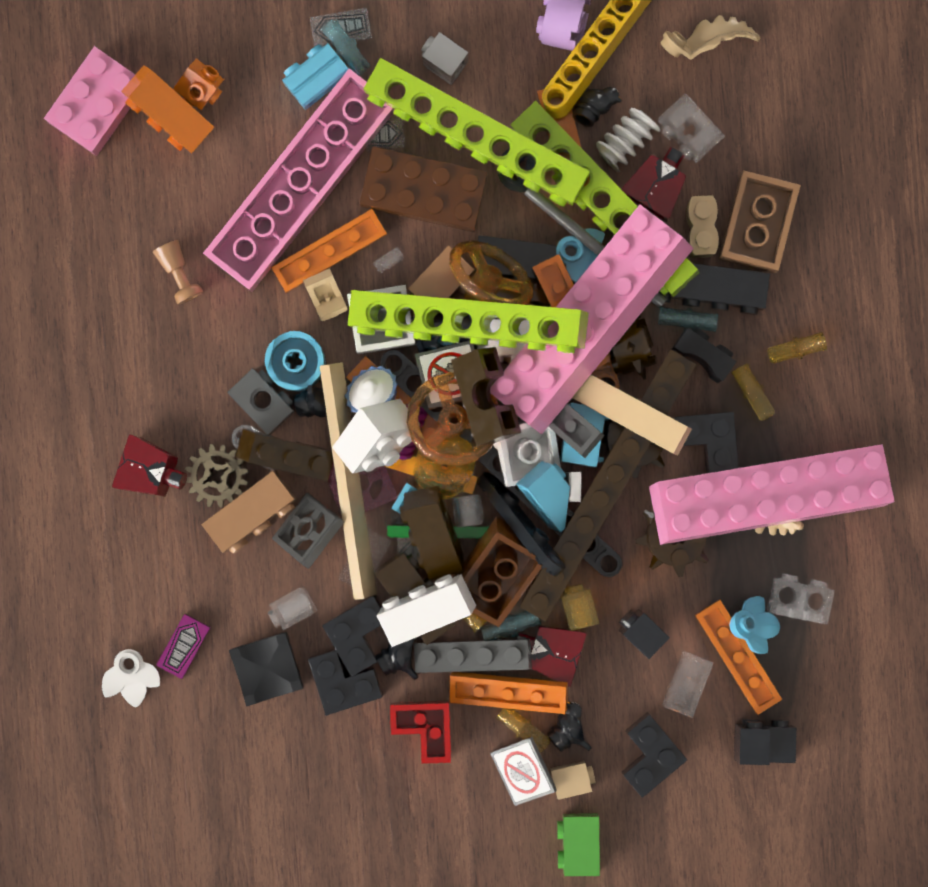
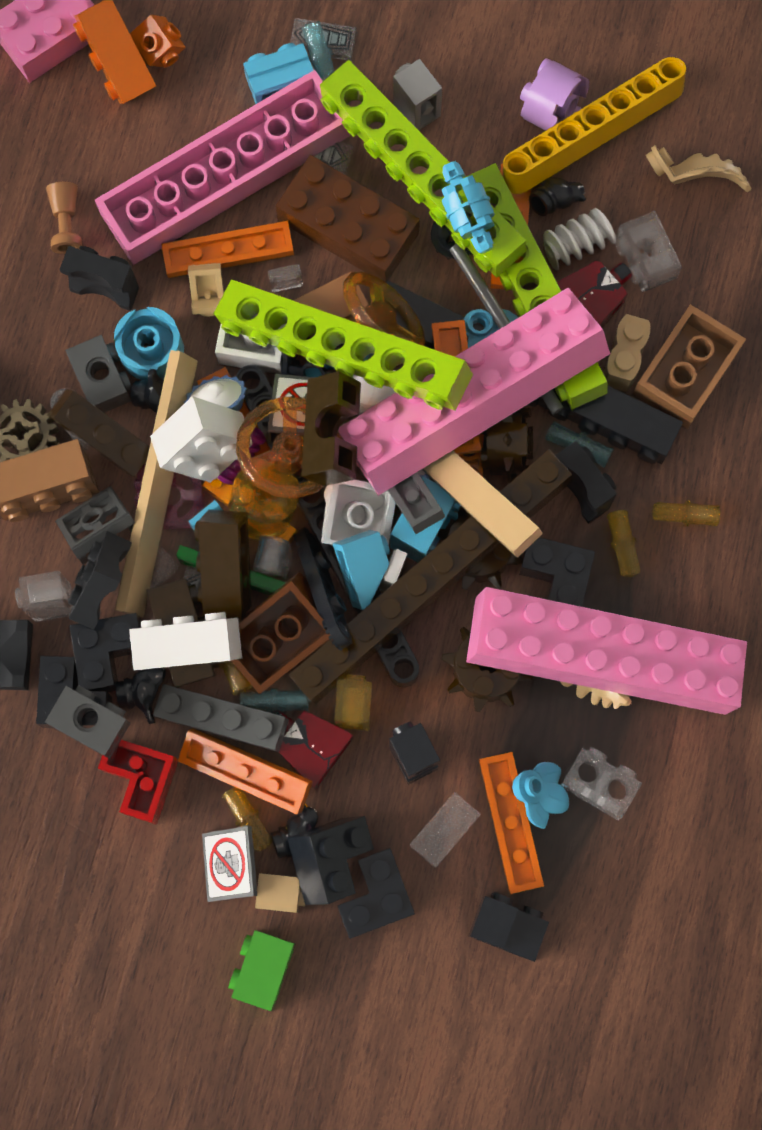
camera: 20 degrees right, 10 degrees down
none -> dark grey brick [45,685,131,759]
none -> black brick [60,246,139,311]
none -> black brick [68,531,132,630]
none -> black brick [287,816,374,905]
none -> medium azure piece [442,161,495,254]

